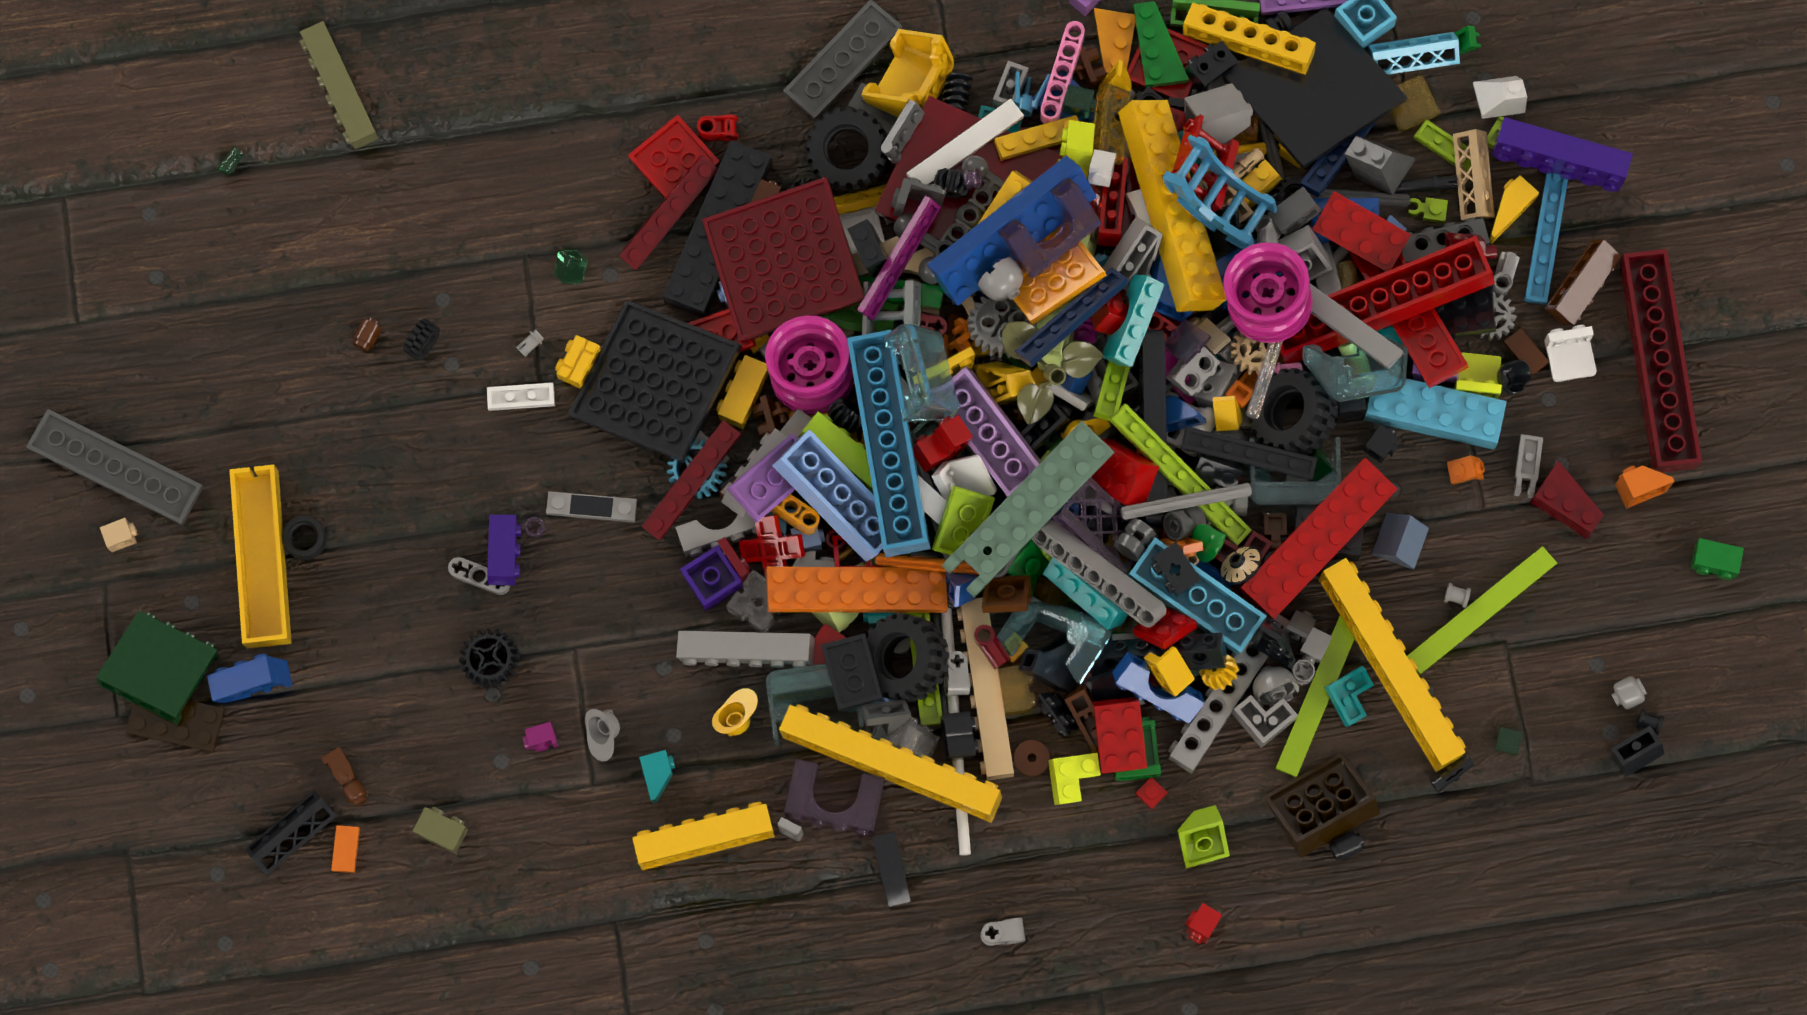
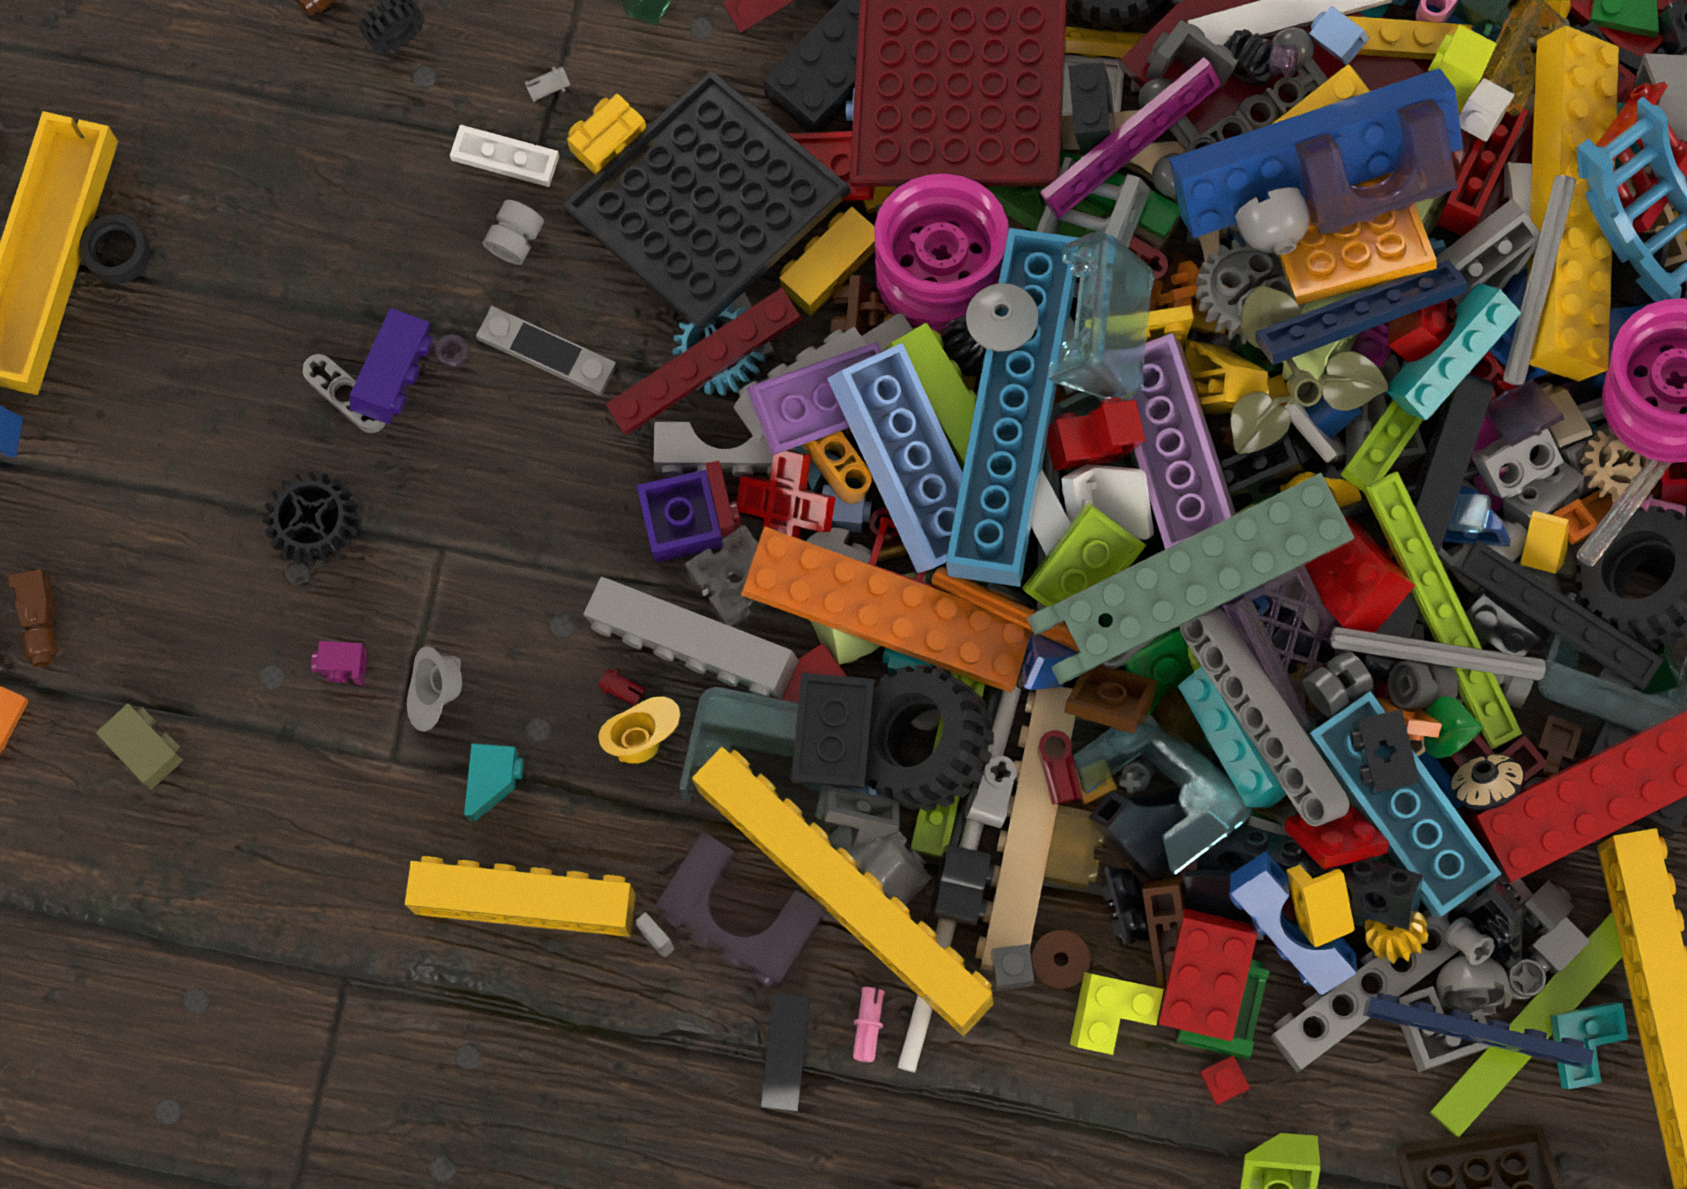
camera: 20 degrees right, 0 degrees up
none -> light grey wheel [482,200,544,265]
none -> dark red pin [598,668,646,707]
none -> bright pink axle [853,987,885,1062]
none -> light grey dish [966,283,1038,352]
none -> dark grey brick [991,944,1034,991]
none -> dark grey axle [1119,759,1153,794]
none -> light blue brick [1309,6,1369,65]
none -> dark blue plate [1363,993,1594,1068]
none -> light grey bush [1445,917,1495,965]
none -> clear light blue tile [1447,493,1491,533]
none -> light grey axle [1503,175,1576,385]

